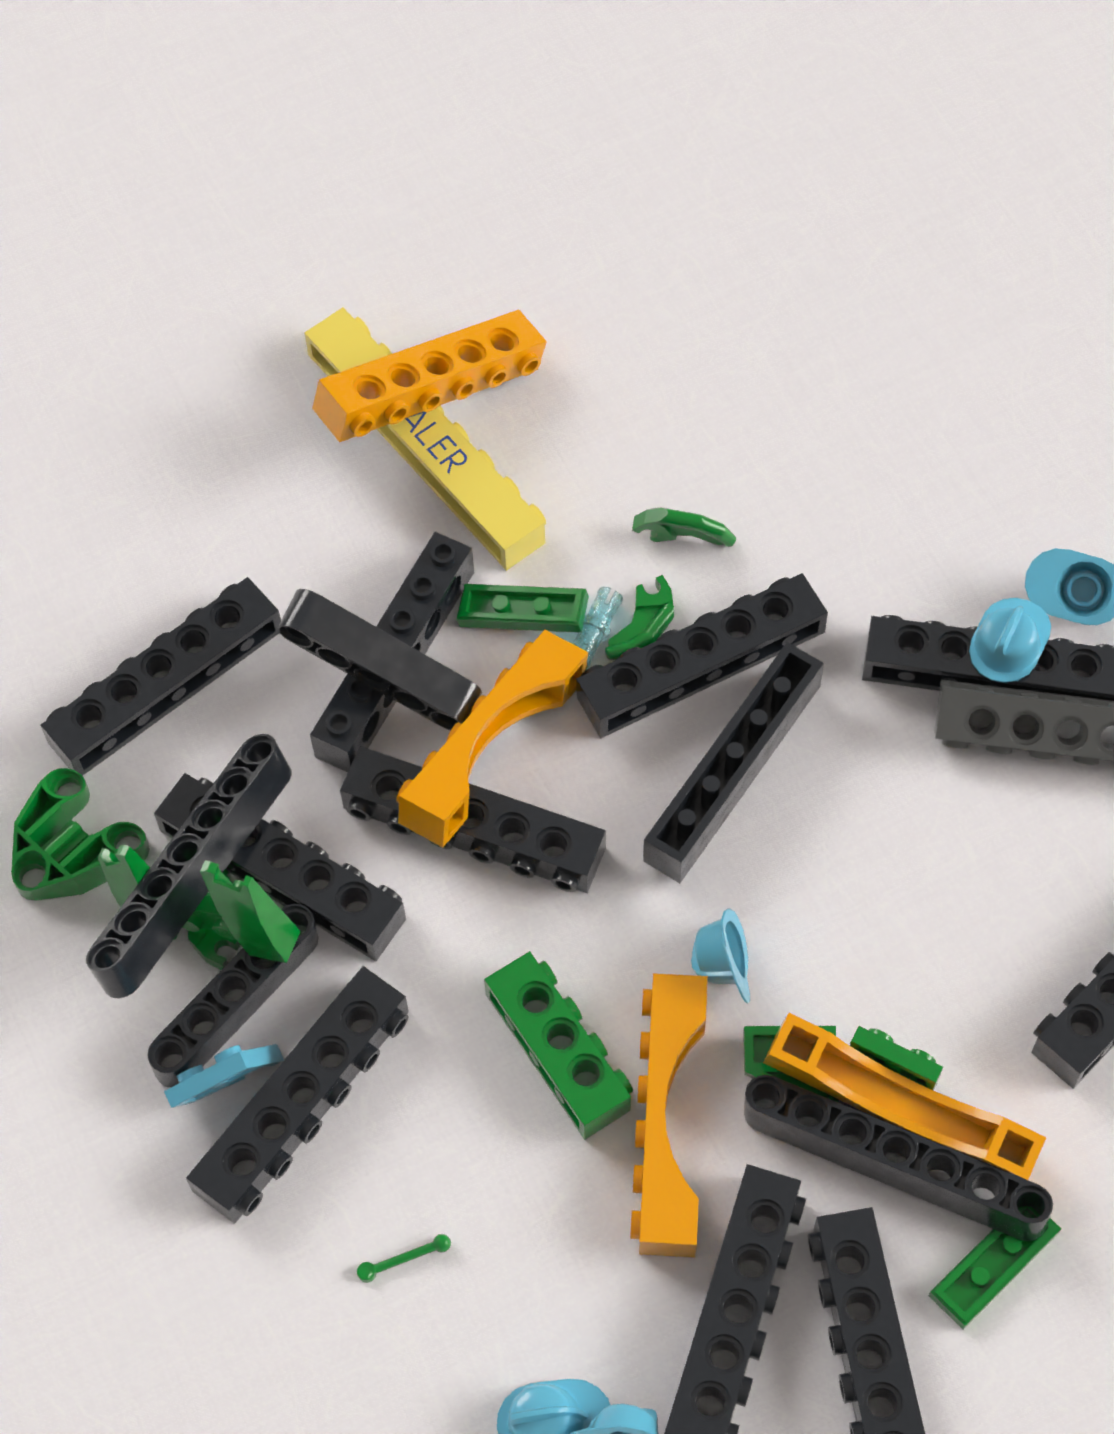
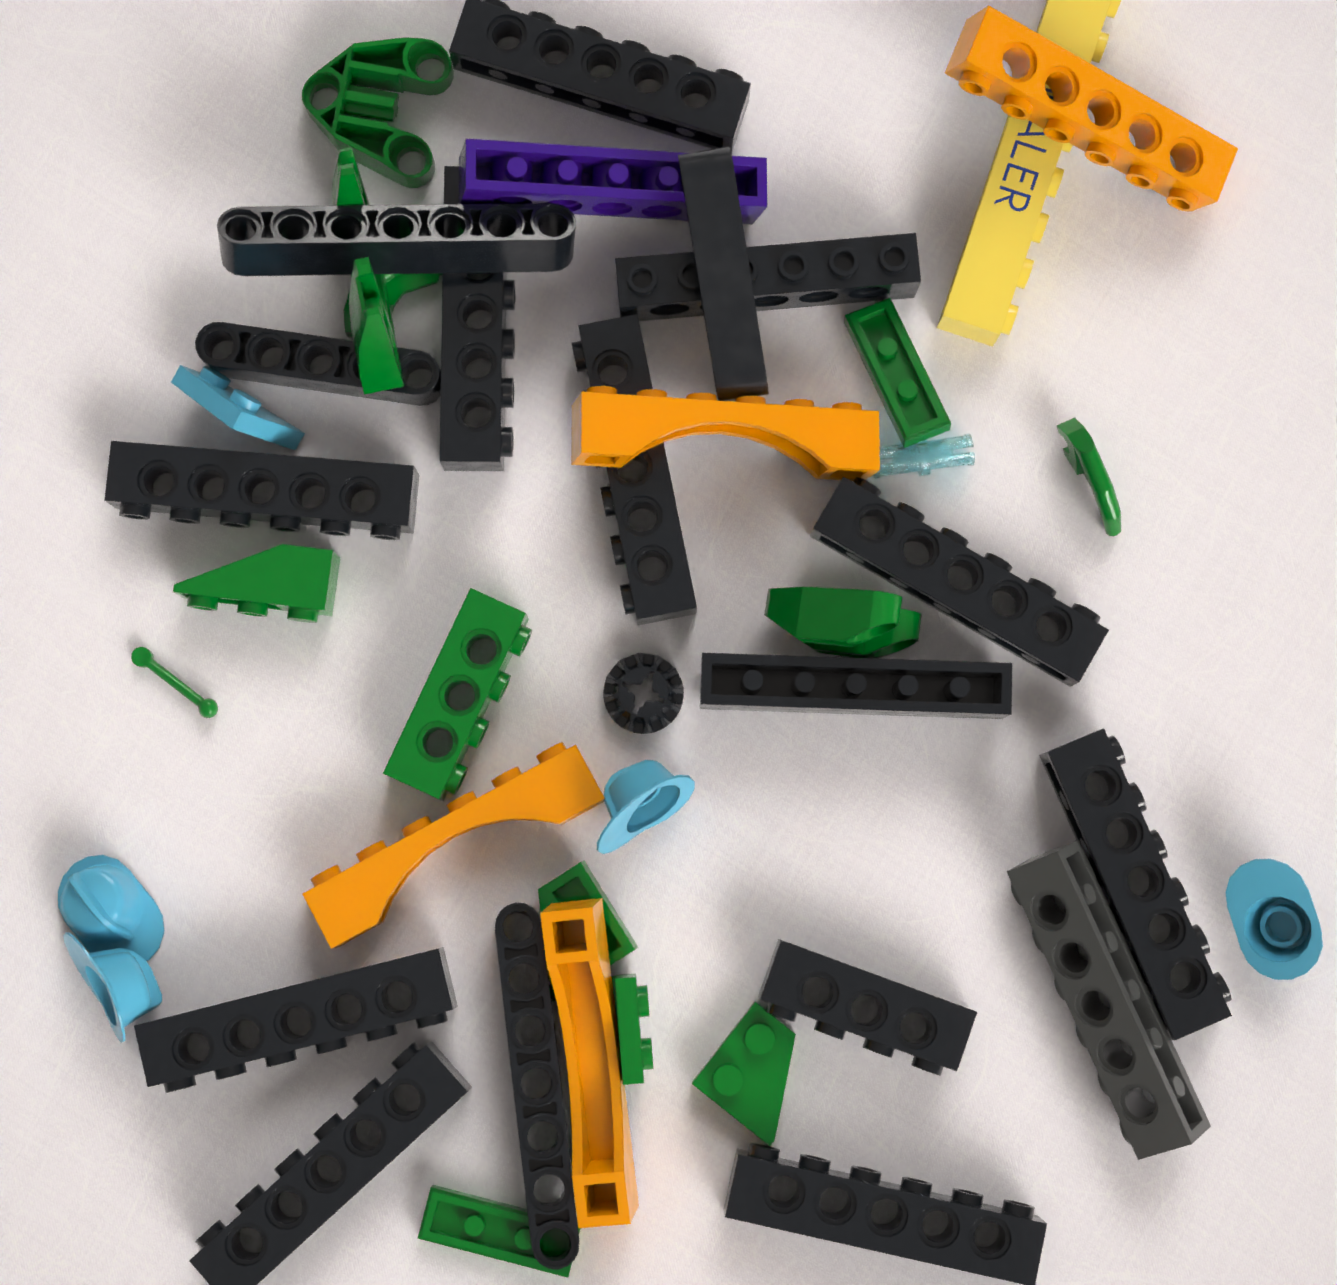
camera: 55 degrees right, 20 degrees up
green piece [605,575,674,660] -> none
medium azure piece [969,598,1052,683] -> none
none -> green slope [173,544,340,623]
none -> dark purple brick [458,139,767,225]
none -> black gear [603,653,684,734]
none -> green wing [692,1001,796,1146]
none -> black brick [758,939,977,1076]
none -> green connector [764,587,922,658]

